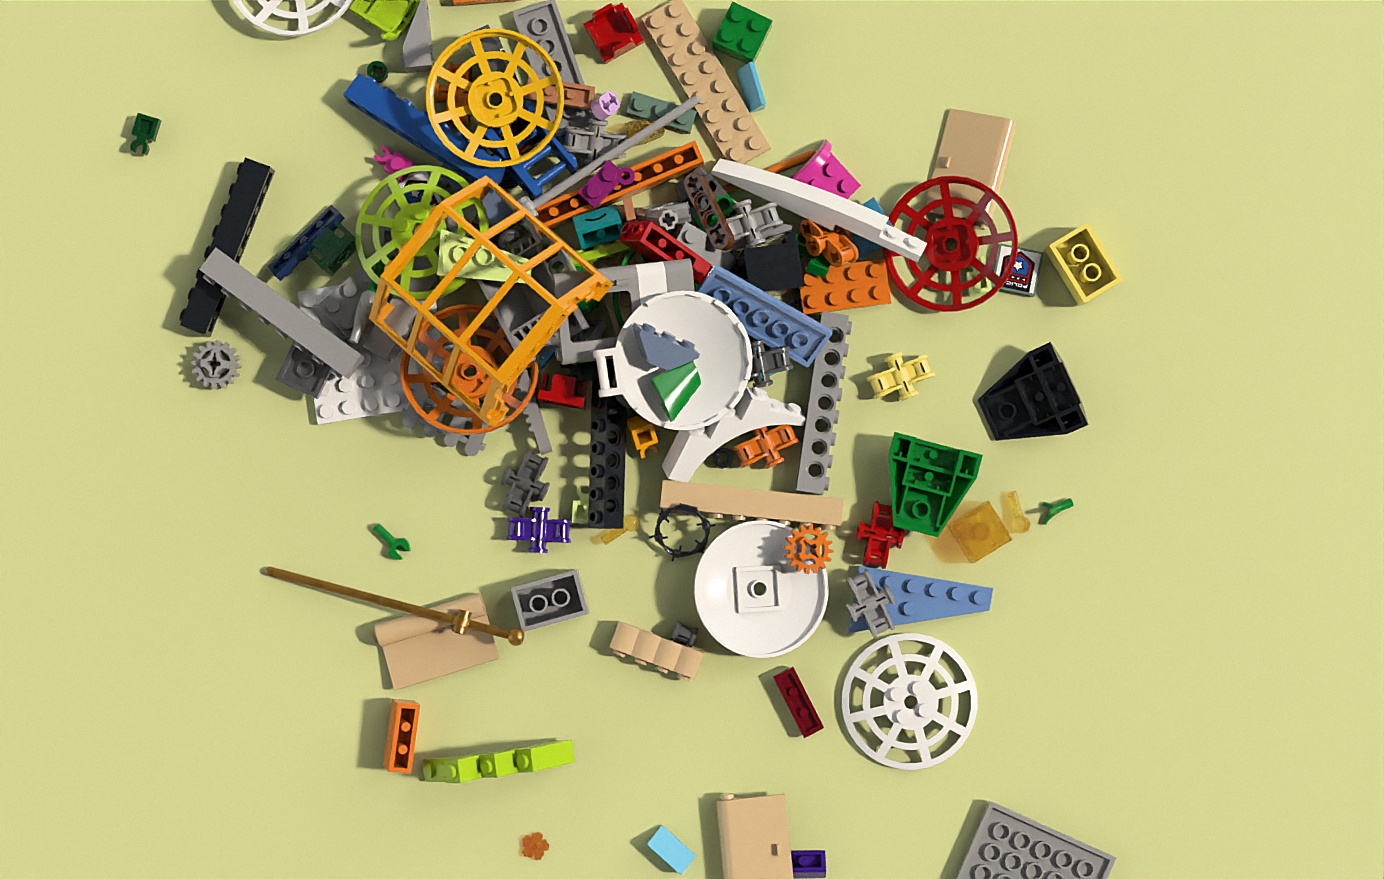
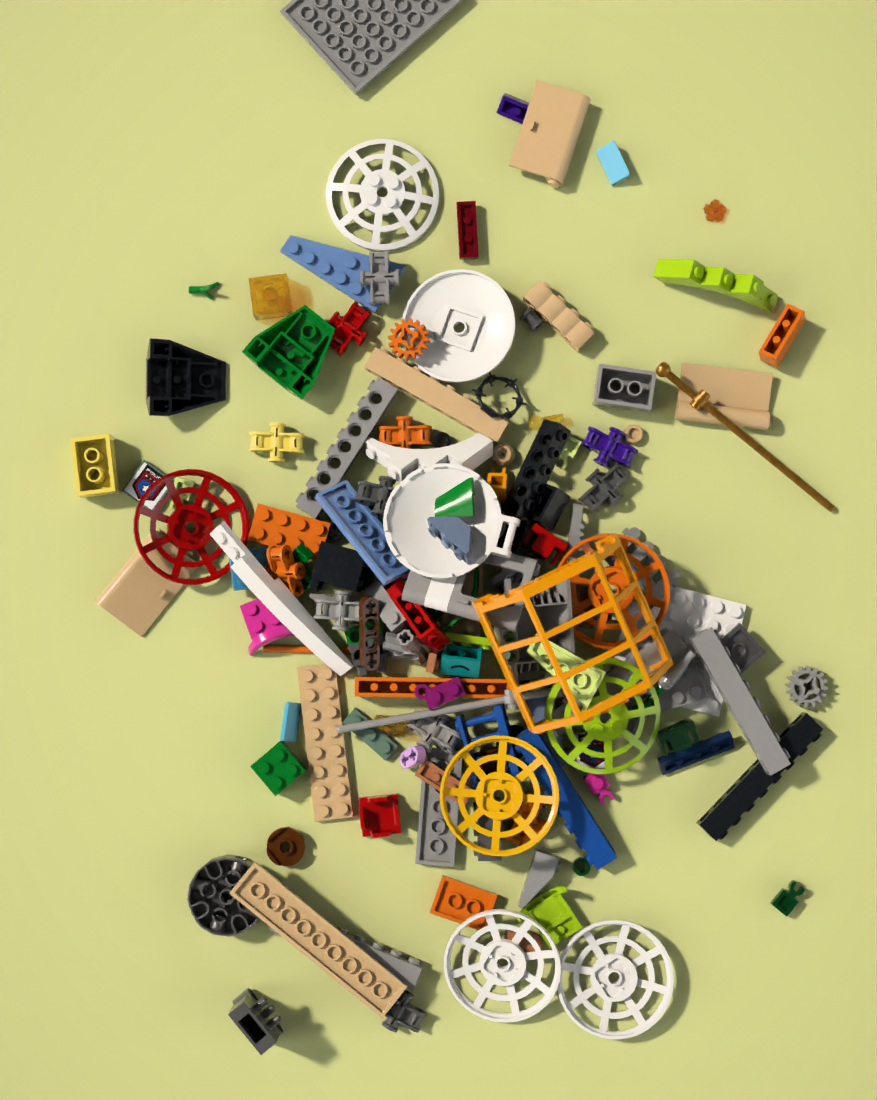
camera: 155 degrees left, 0 degrees up
green bar [373,523,411,560] -> none
clear yellow bar [1007,491,1031,534] -> none
none -> tan plate [491,443,515,467]
none -> black slope [530,484,571,531]
none -> tan tile [624,424,643,444]

